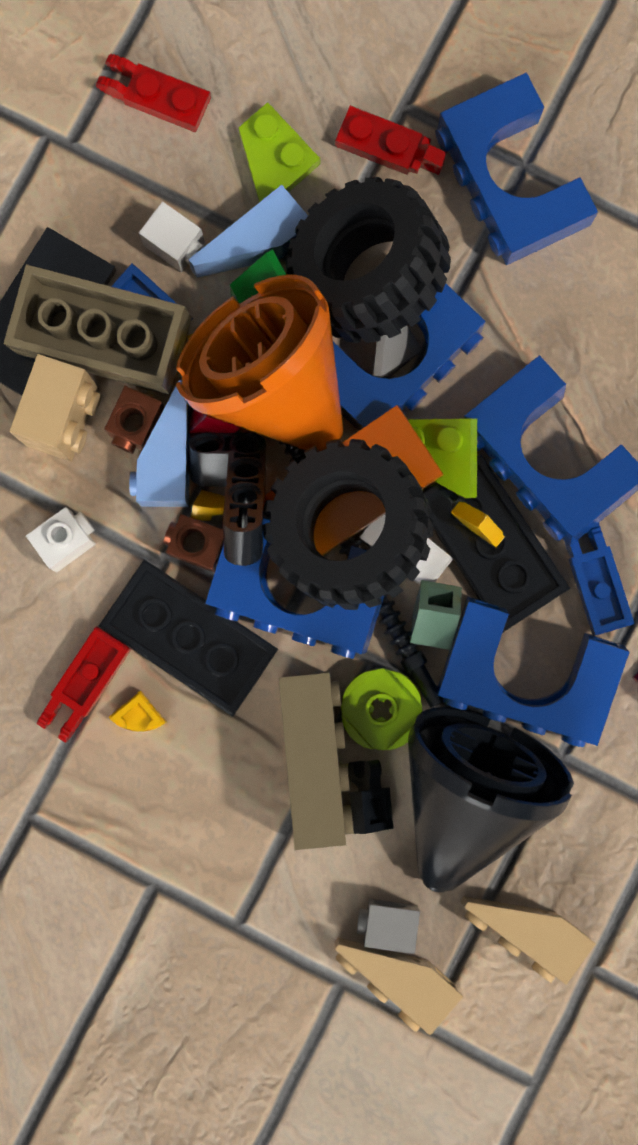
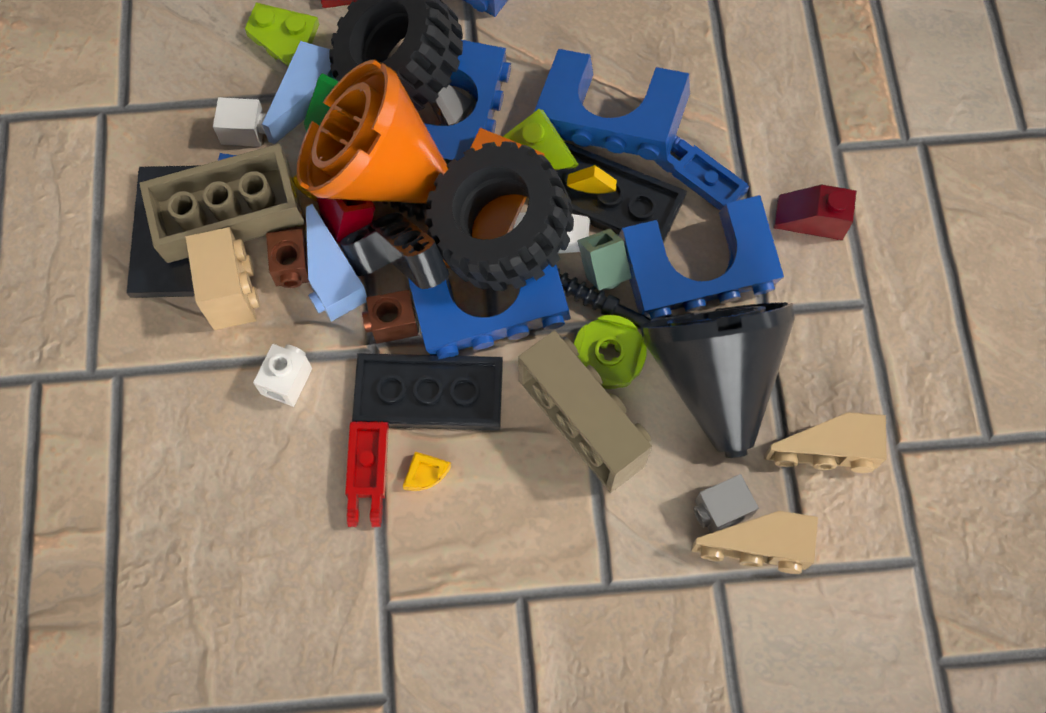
camera: 35 degrees left, 15 degrees down
red hinge [96,54,211,132] -> none
yellow tile [191,490,225,521] -> none
black plate [348,760,394,834] -> none

